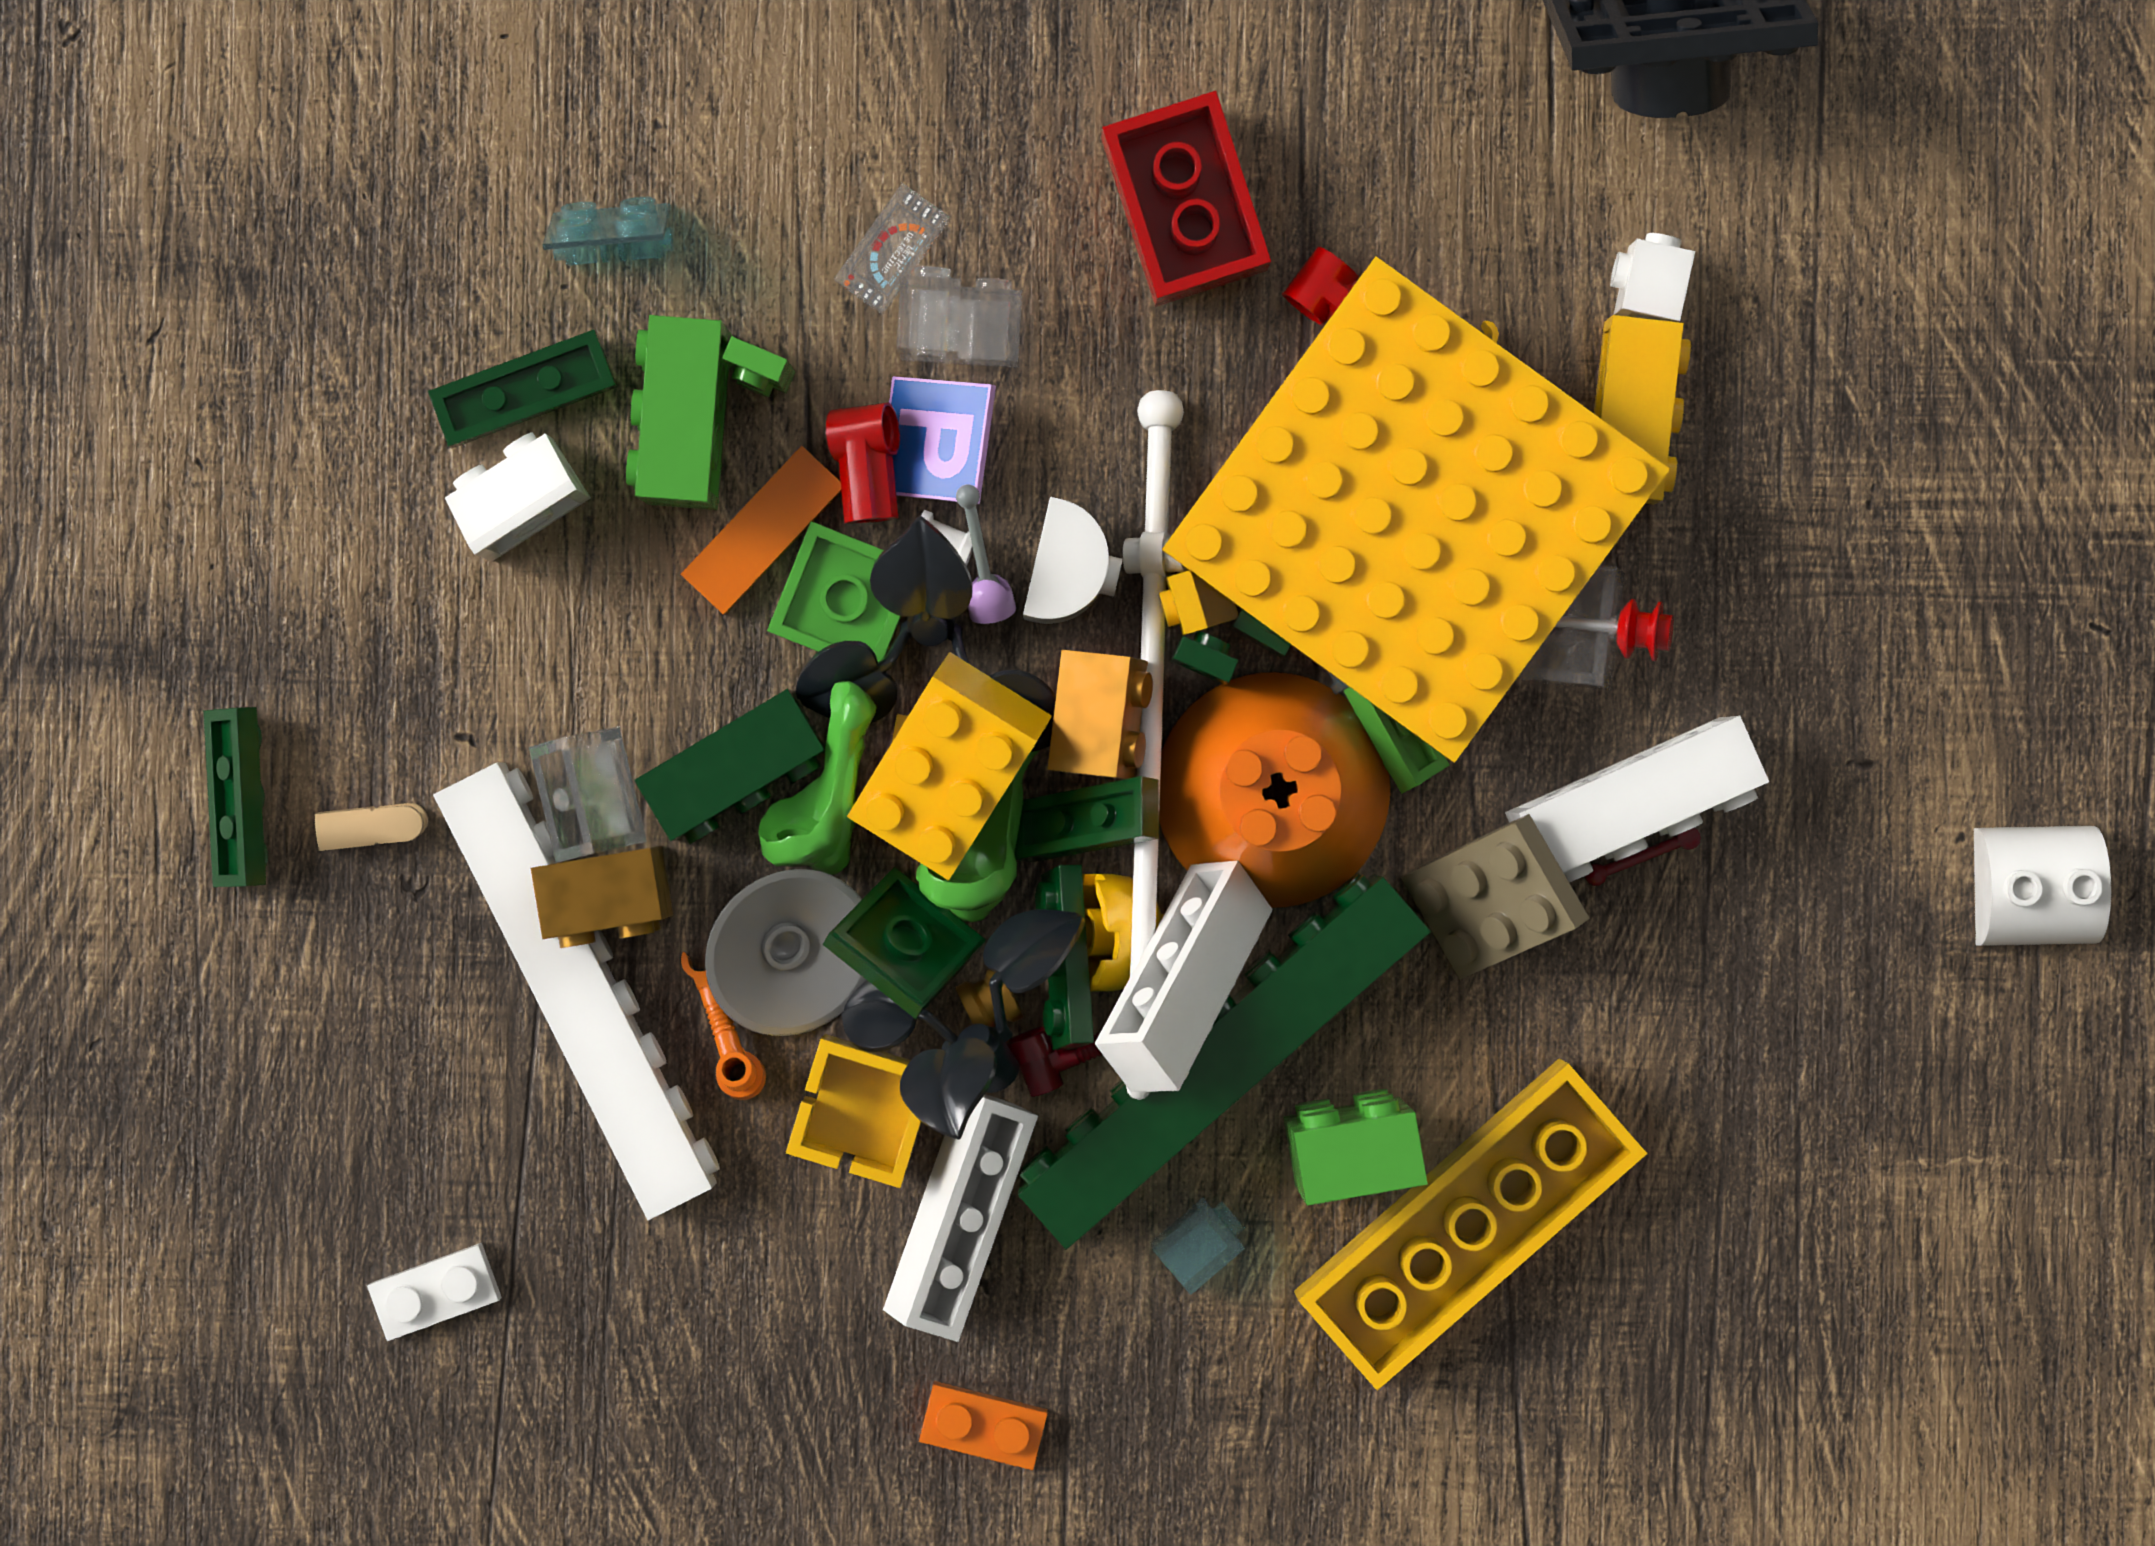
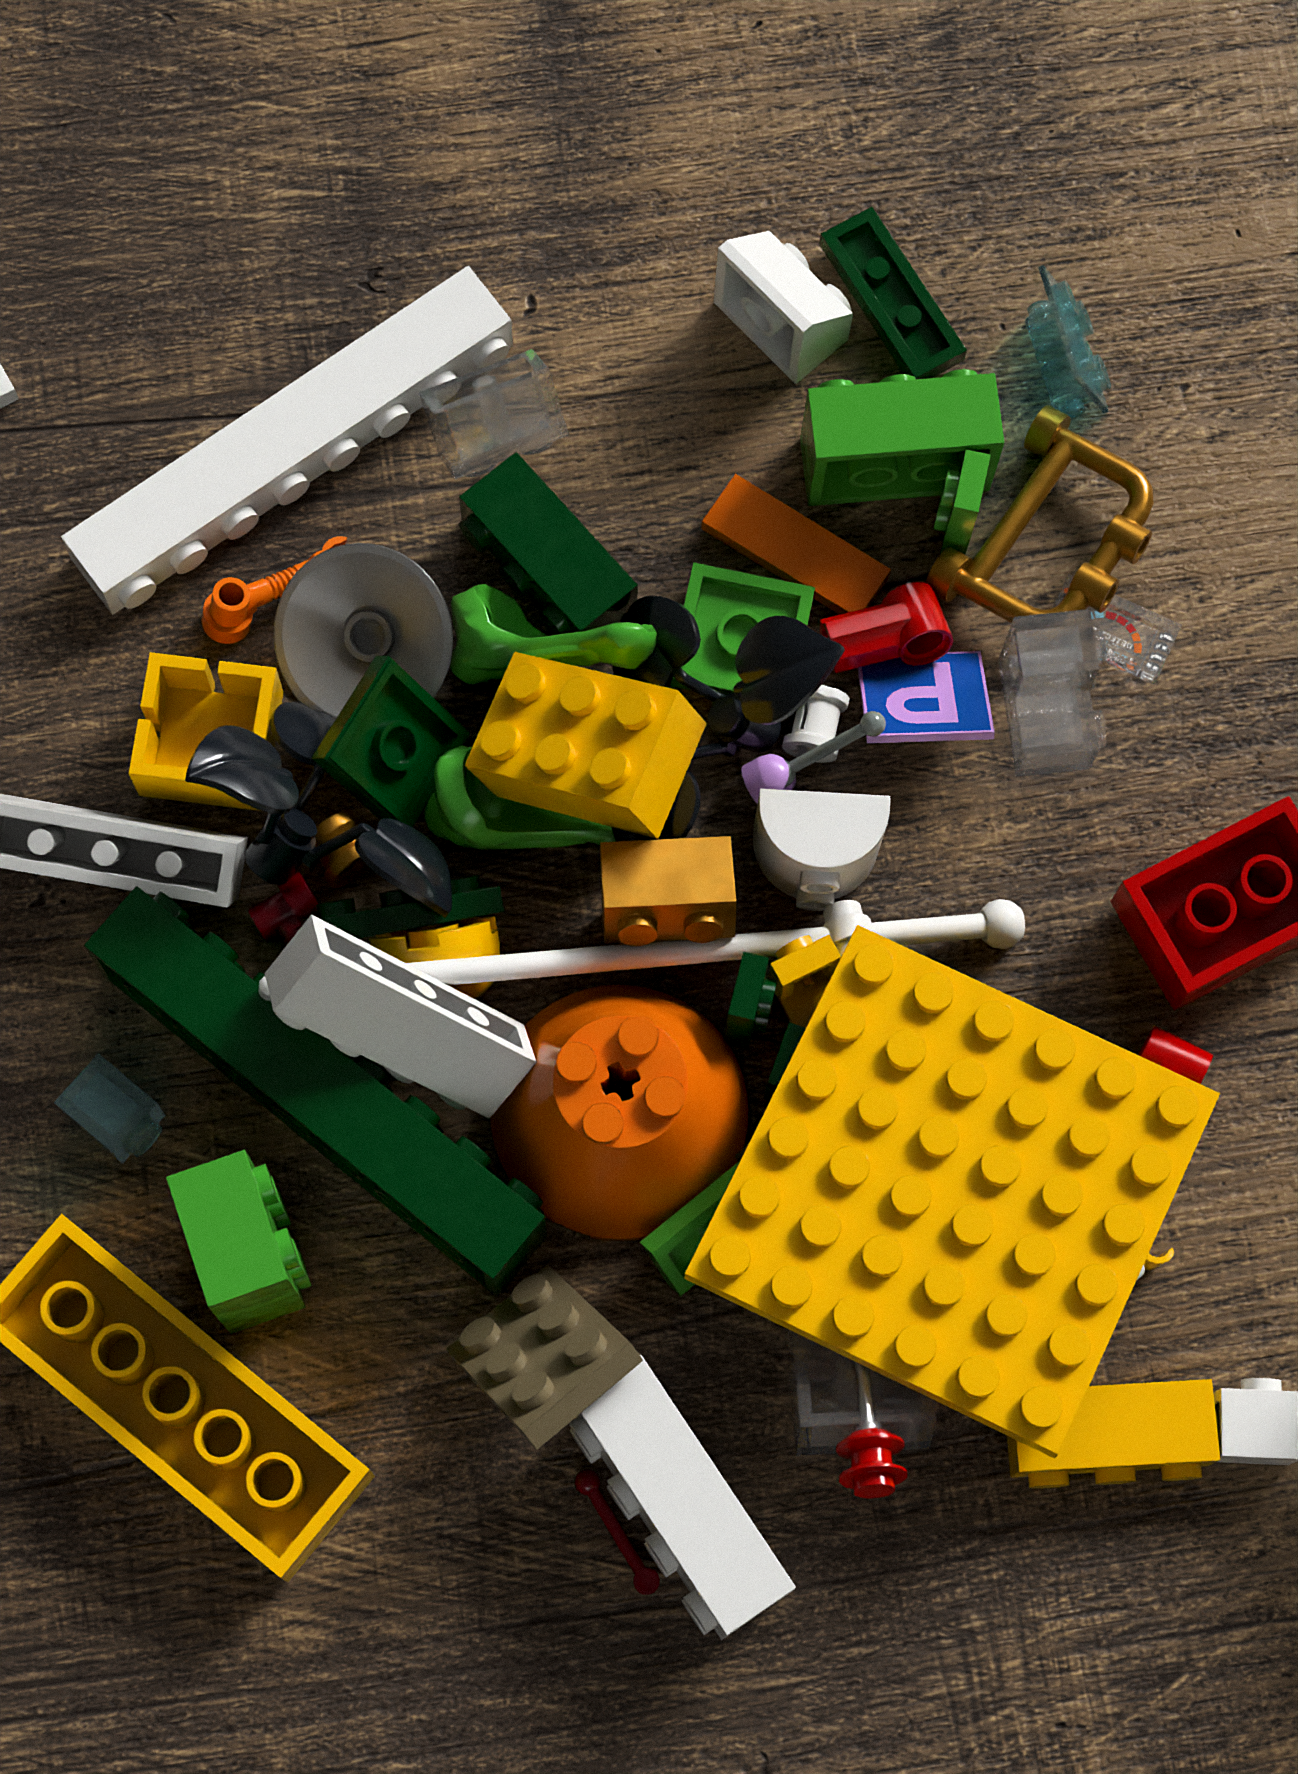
camera: 80 degrees right, 15 degrees down
dark green plate [203,707,268,887] -> none
tan bar [315,803,428,851] -> none
pearl gold brick [530,846,673,948] -> none
dark green plate [1015,776,1159,862] -> none
none -> pearl gold bar [926,405,1154,634]

